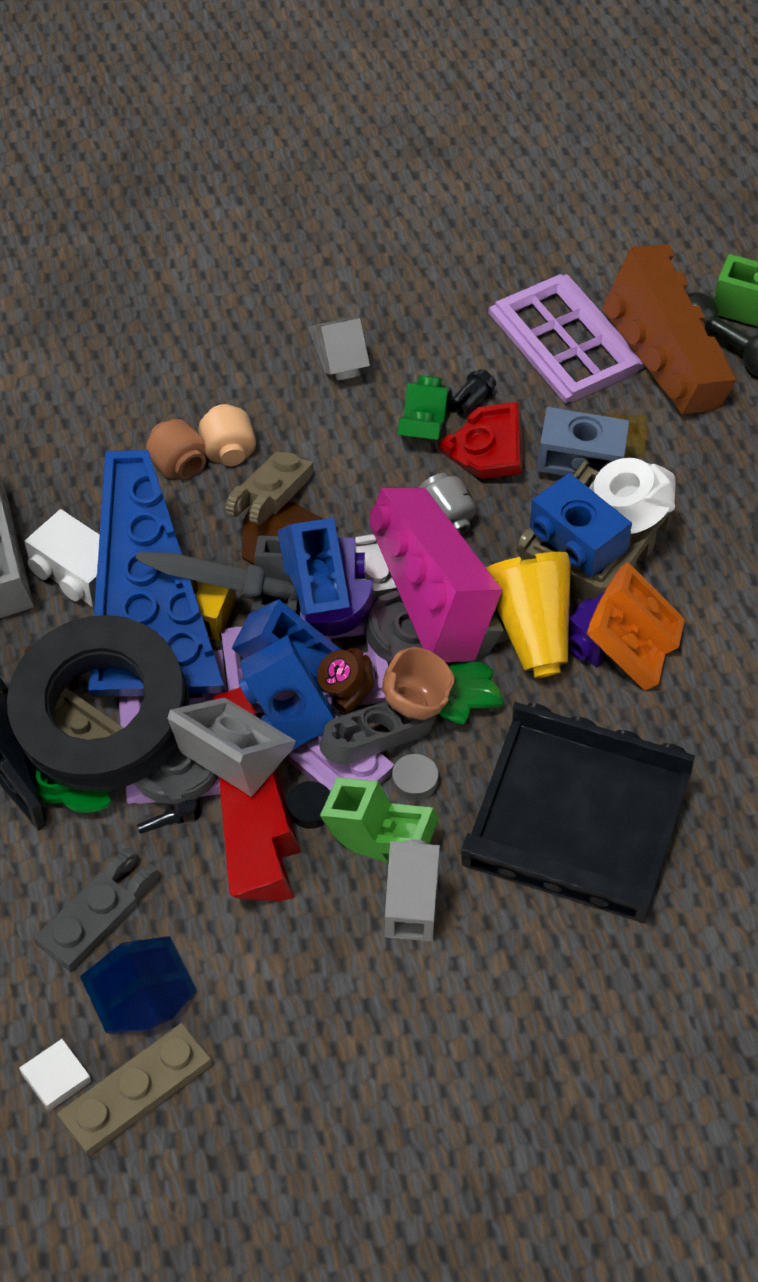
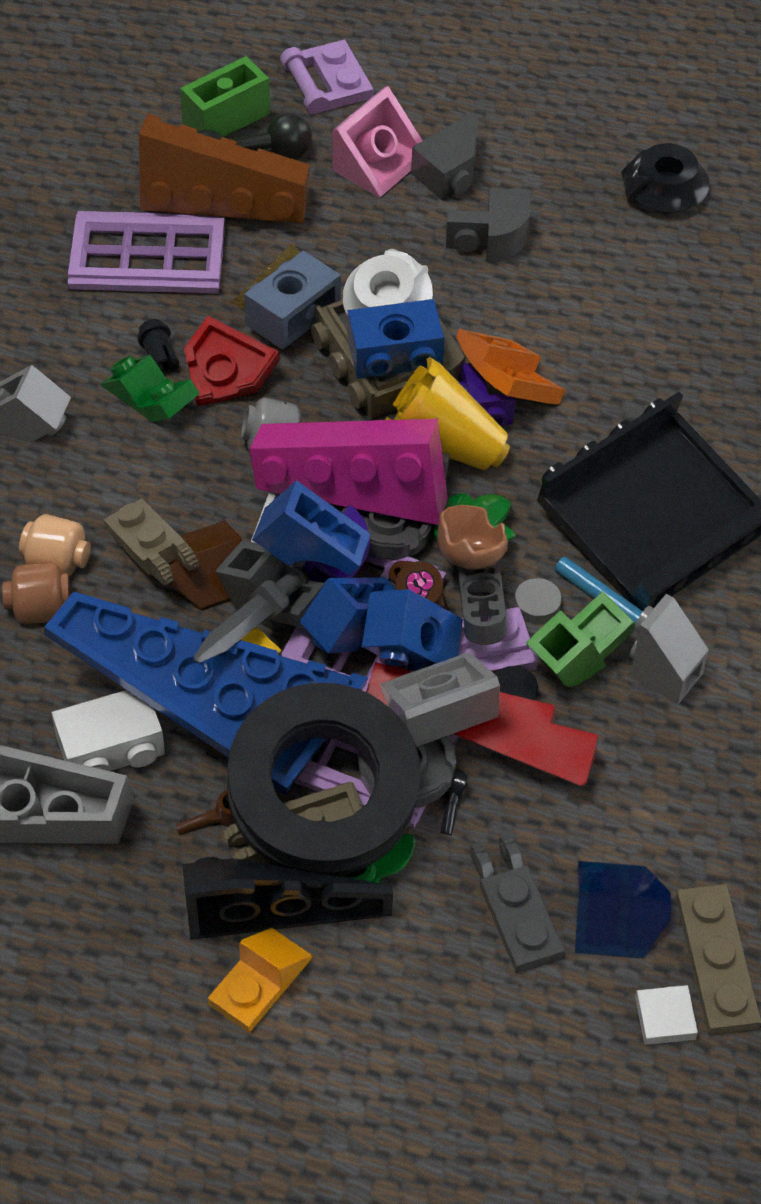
camera: 60 degrees left, 0 degrees up
none -> dark azure bar [554,556,643,624]

